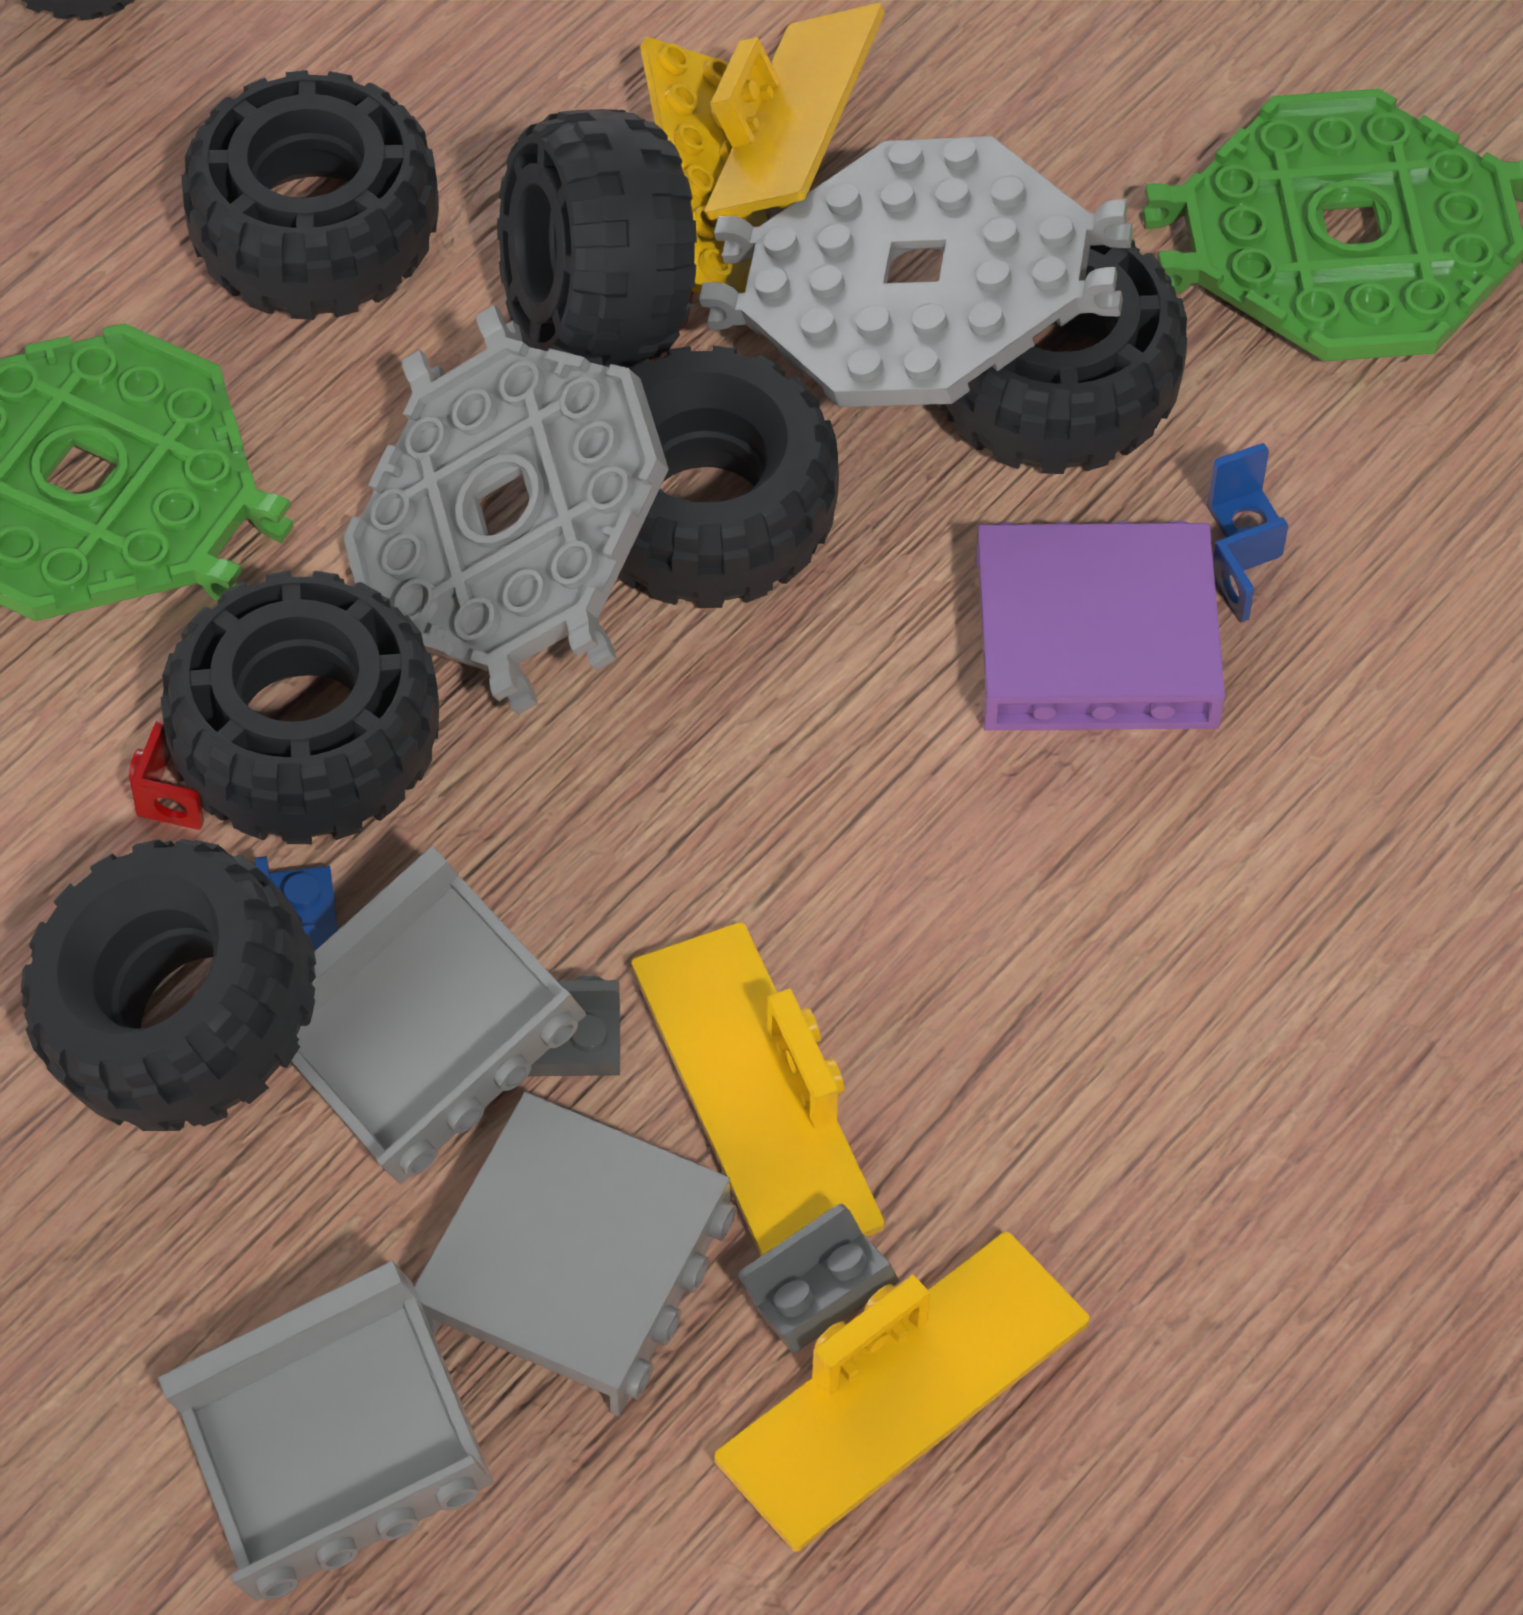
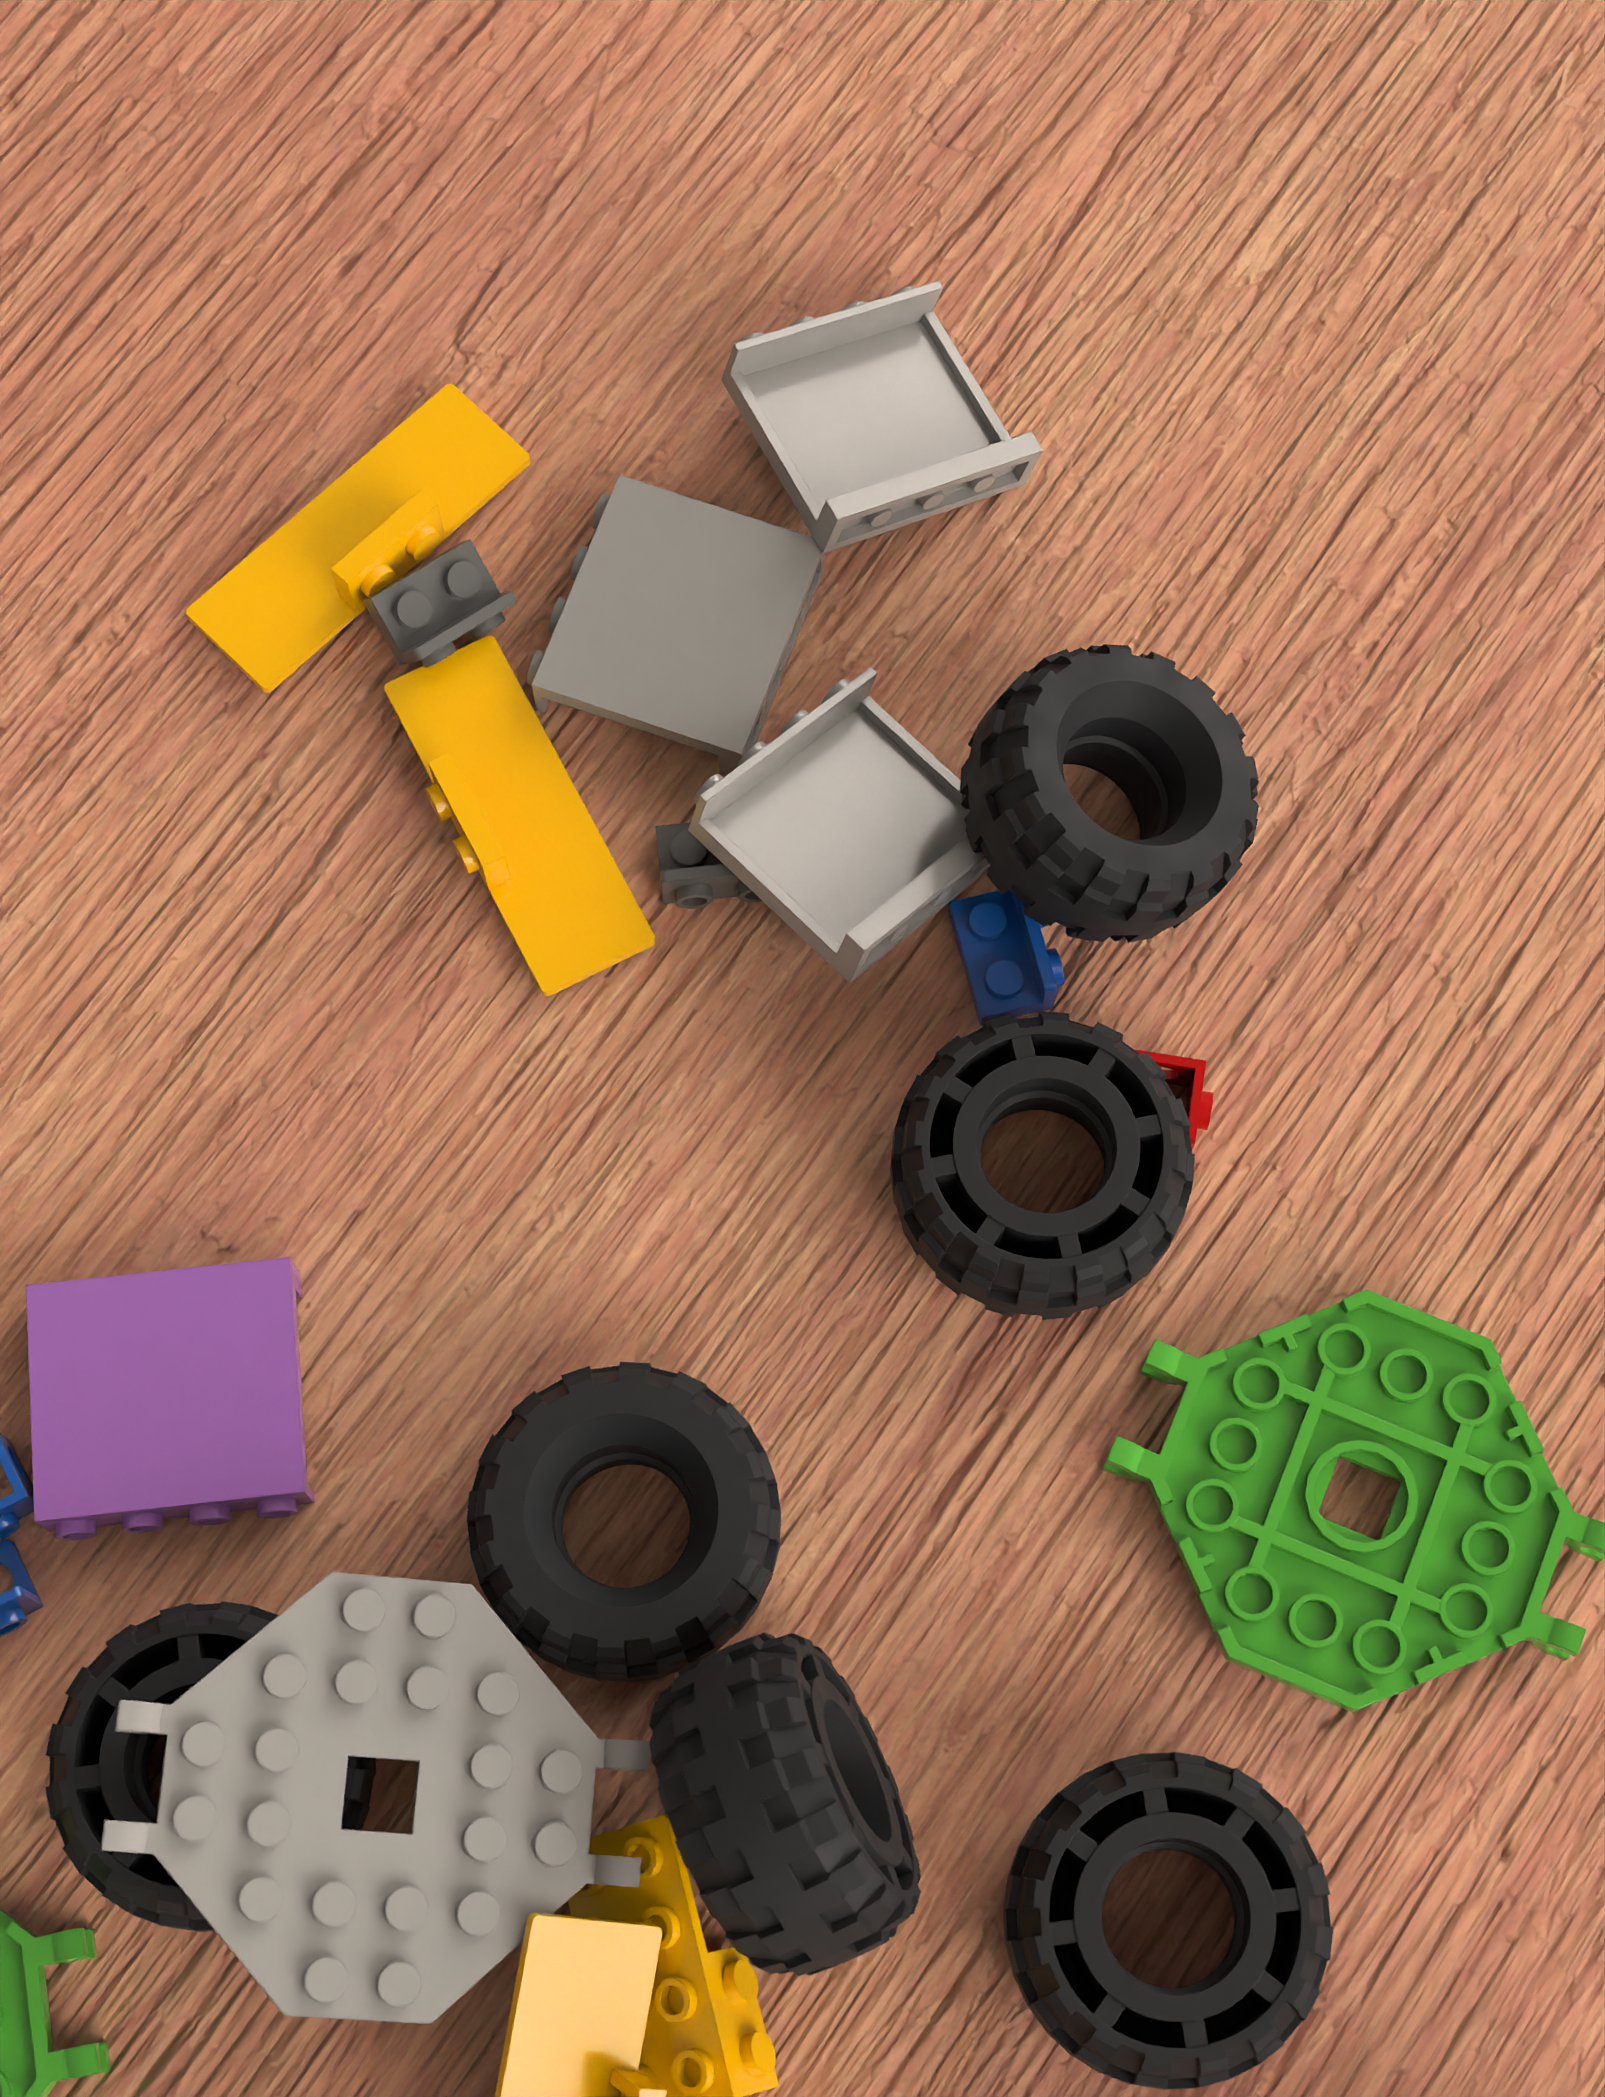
camera: 175 degrees right, 15 degrees up
light grey plate [343,305,669,715] -> none

